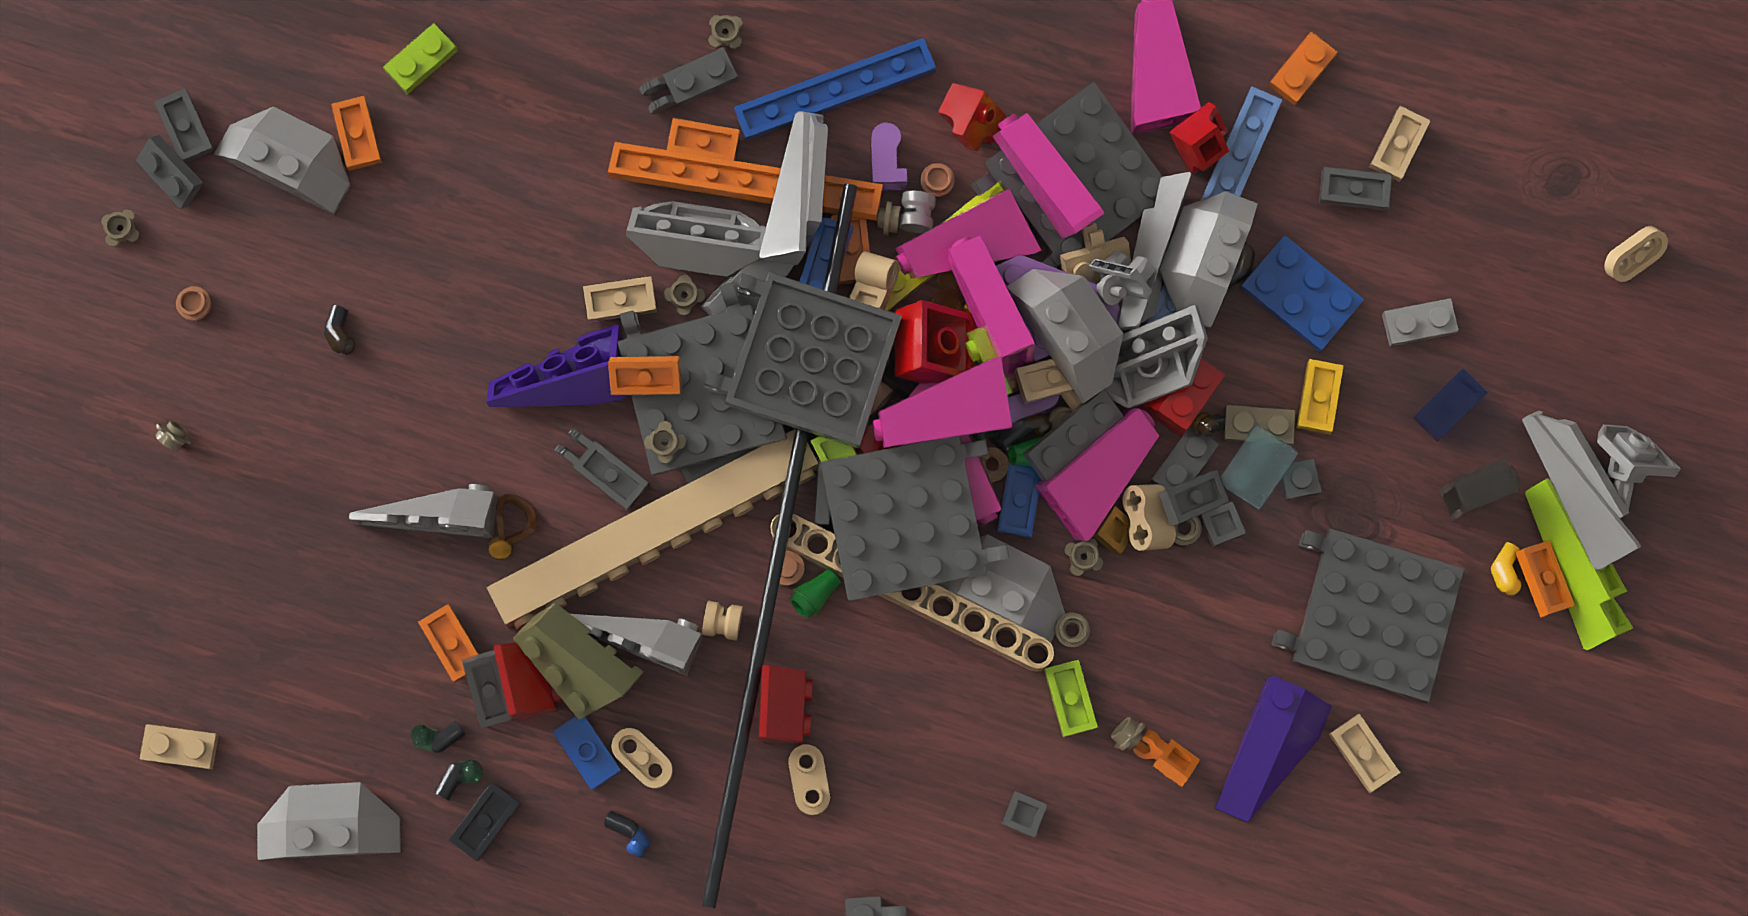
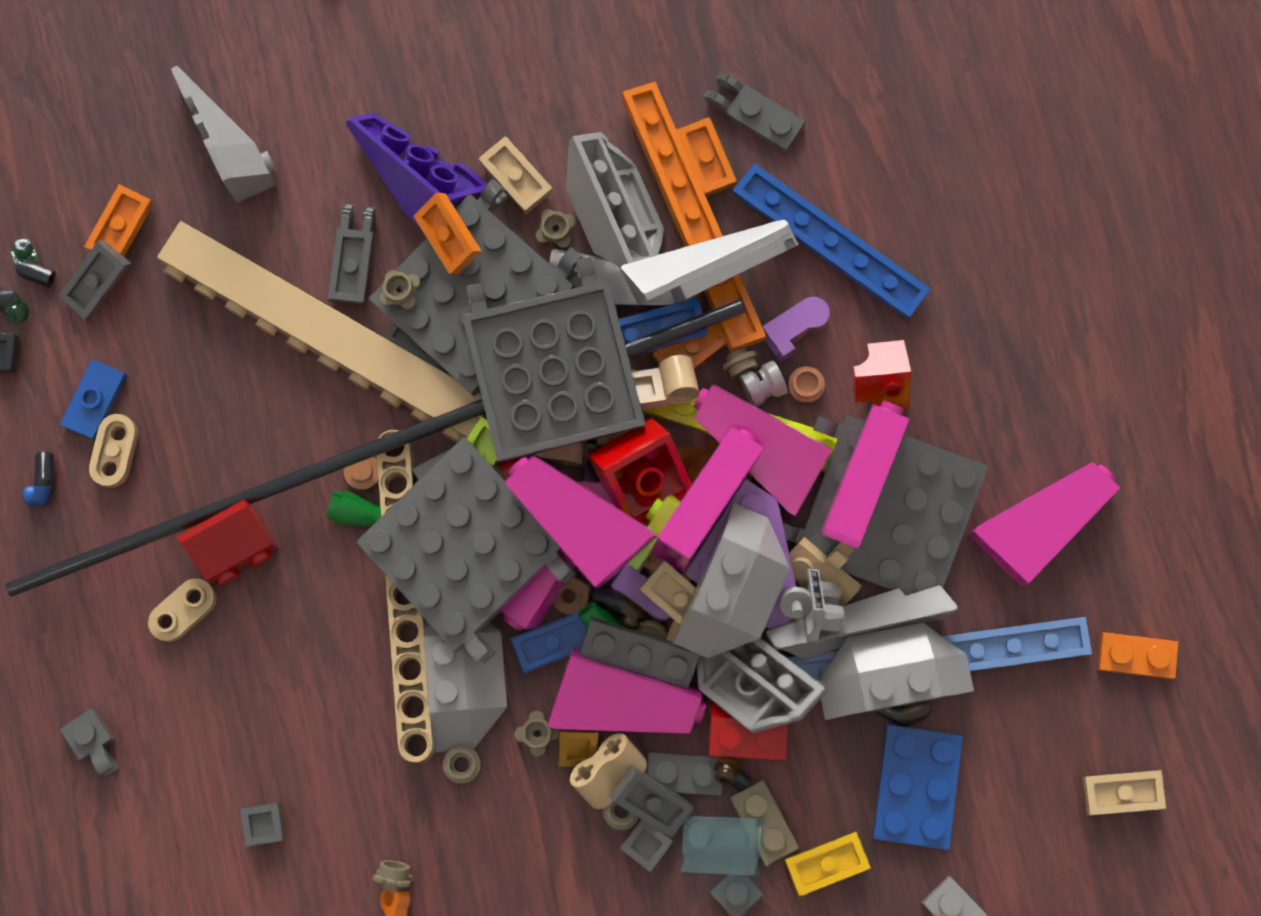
camera: 65 degrees right, 0 degrees up
reddish brown piece [489,494,537,559] -> none
red slope [493,642,562,721] -> none
olive wedge [513,603,644,720] -> none
light grey wedge [571,614,703,676] -> none
tan wheel [702,601,743,641] -> none
dark tan plate [708,15,743,49] -> none
lime plate [1044,660,1098,738] -> none
red brick [1169,102,1230,174] -> none
dark grey plate [1319,167,1392,211] -> none

